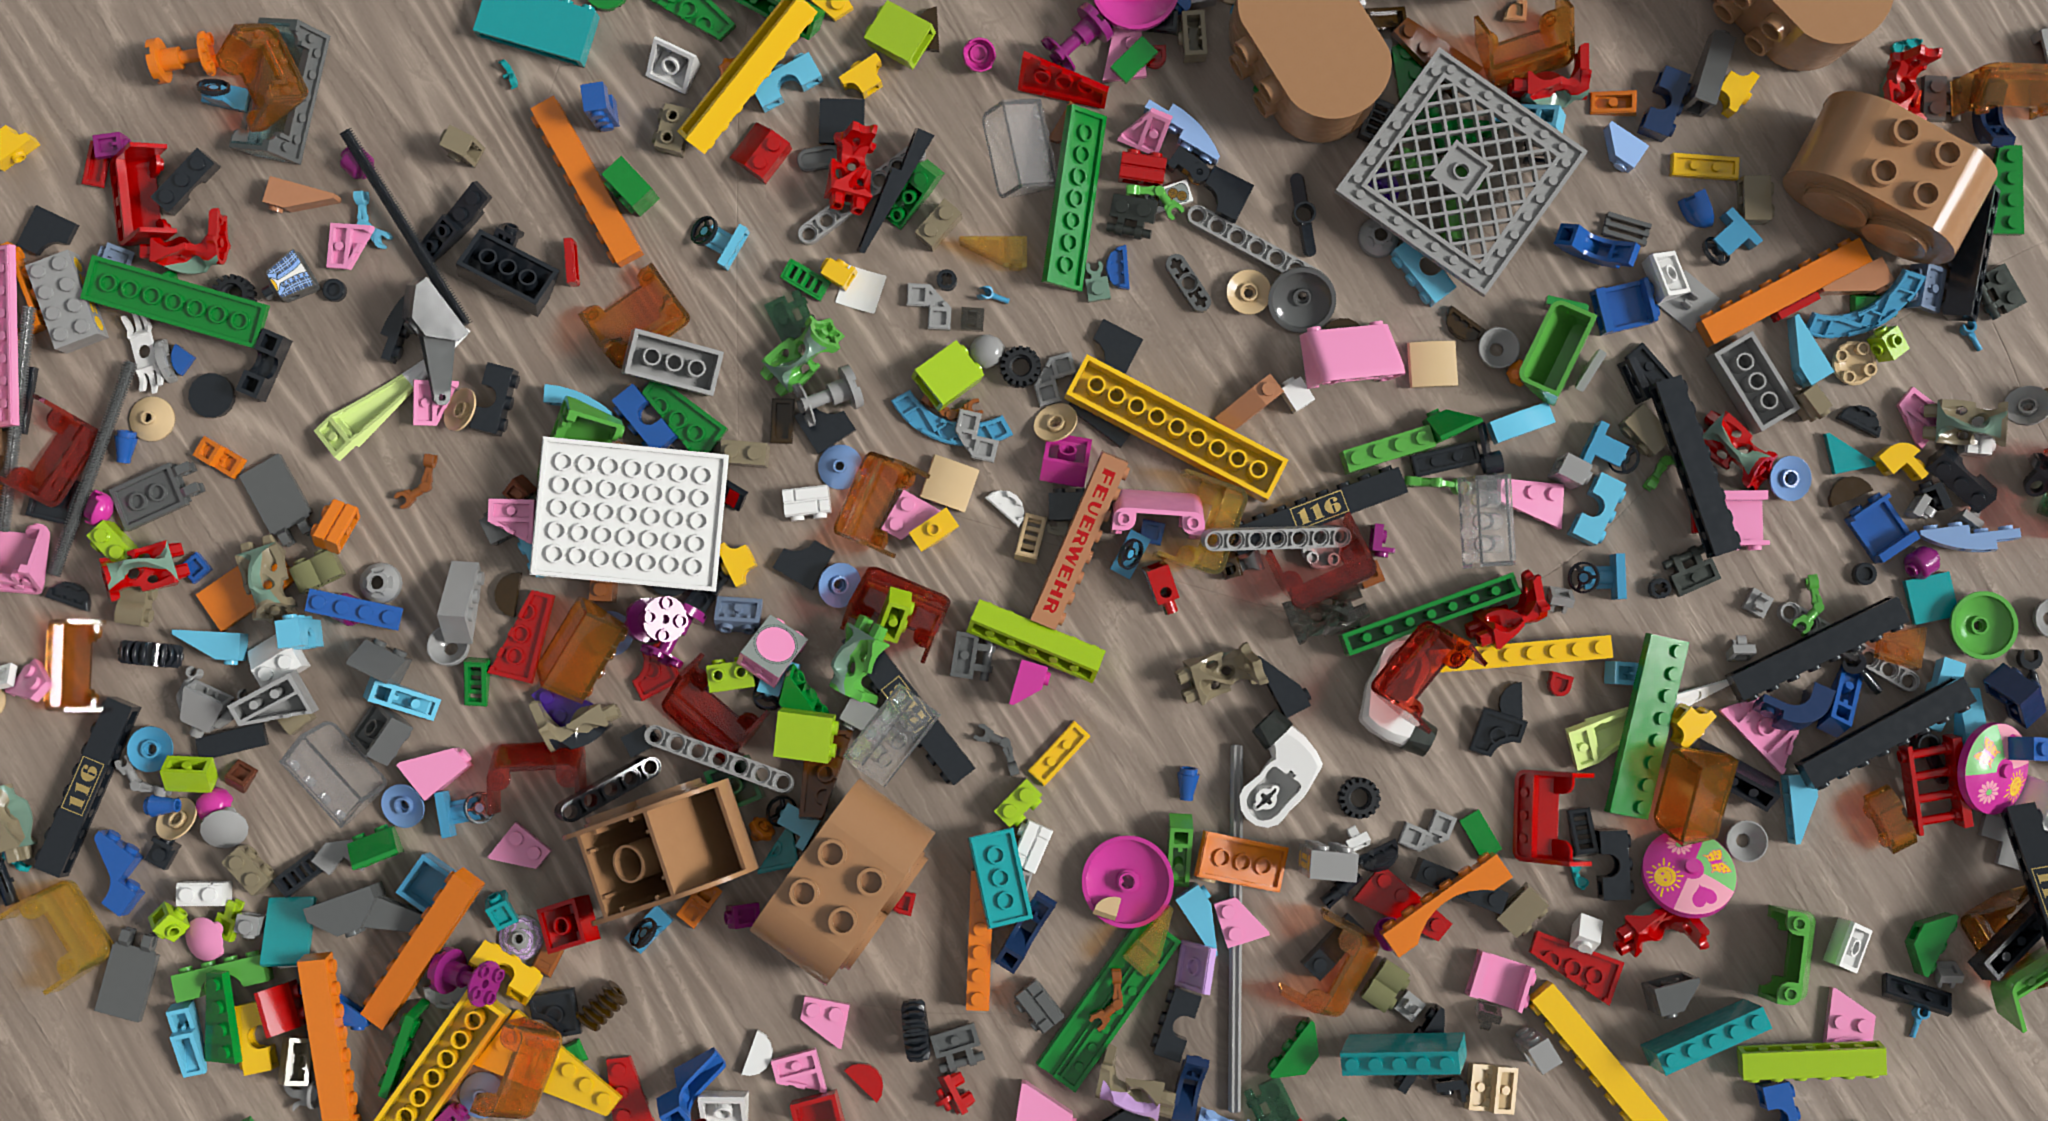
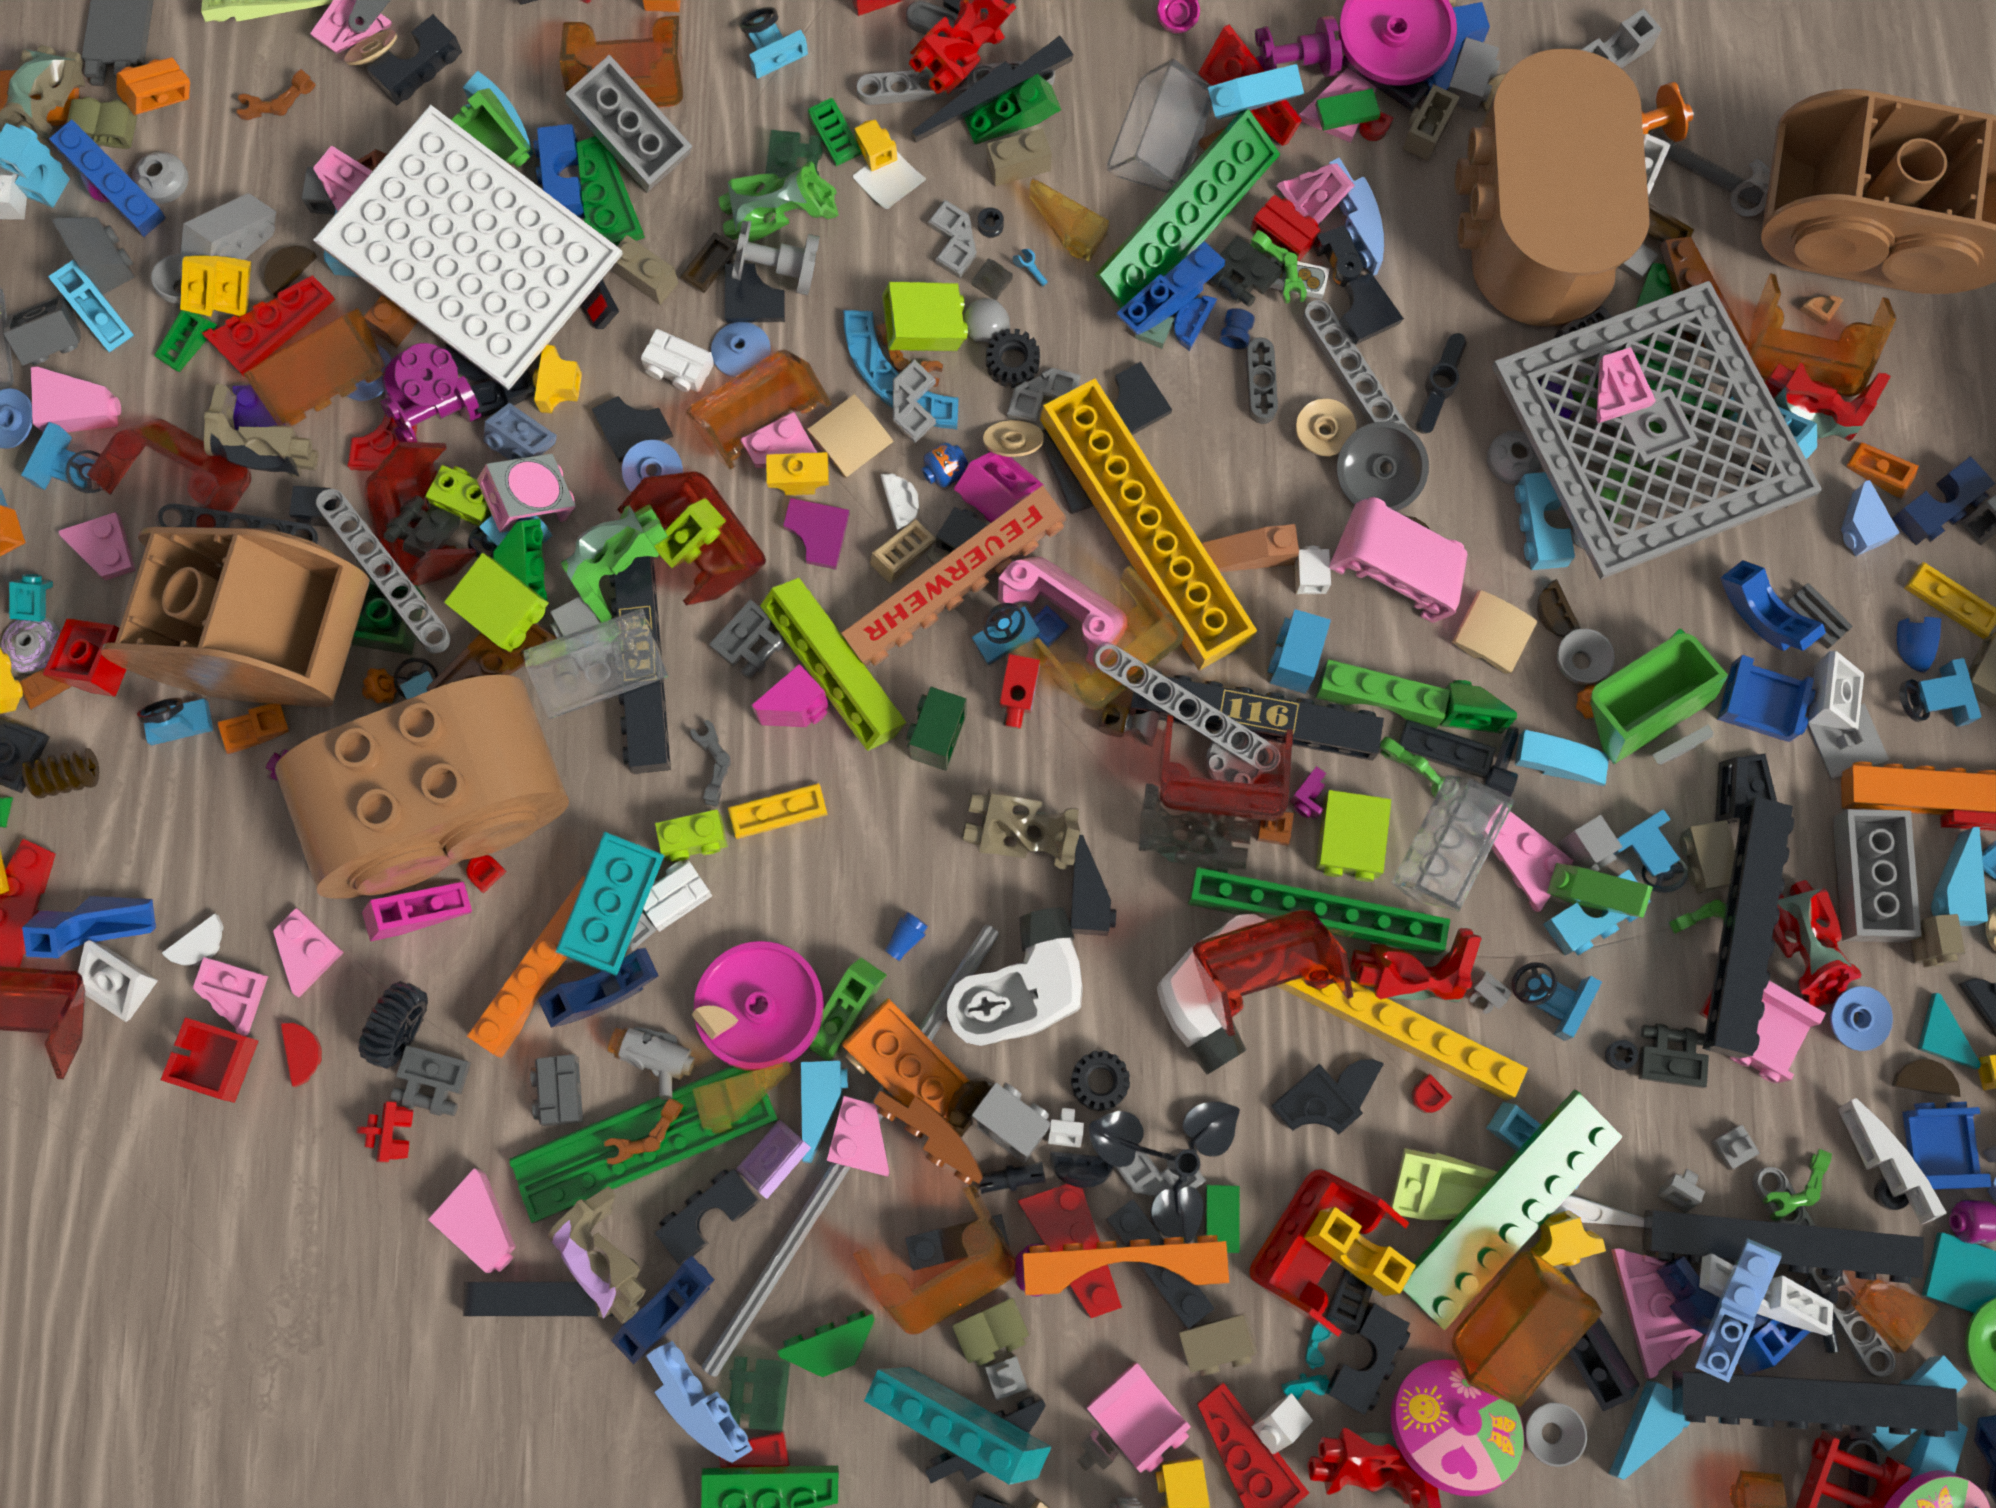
camera: 30 degrees right, 10 degrees down
none -> yellow slope [180,256,251,317]
none -> dark pink slope [362,882,472,942]
none -> pearl dark grey plate [383,495,461,563]
none -> light grey piece [607,1027,695,1100]
none -> magenta tile [783,498,850,570]
none -> dark orange slope [873,1090,983,1185]
none -> dark green brick [906,686,967,771]
none -> blue head [921,442,968,488]
none -> dark brown tile [947,1077,997,1137]
none -> black plant [1089,1102,1240,1244]
none -> blue slope [1116,241,1225,335]
none -> medium azure slope [1208,64,1304,120]
none -> dark blue wheel [1219,308,1255,349]
none -> dark azure piece [1267,609,1331,694]
none -> teal piece [1281,1373,1329,1400]
none -> yellow arch [1304,1207,1416,1296]
none -> lime brick [1316,790,1392,882]
none -> bright green slope [1547,863,1653,918]
none -> bright pink wing [1596,347,1656,423]
none -> light blue slope [1695,1238,1782,1382]
none -> white slope [1699,1253,1833,1336]
none -> white slope [1838,1098,1946,1225]

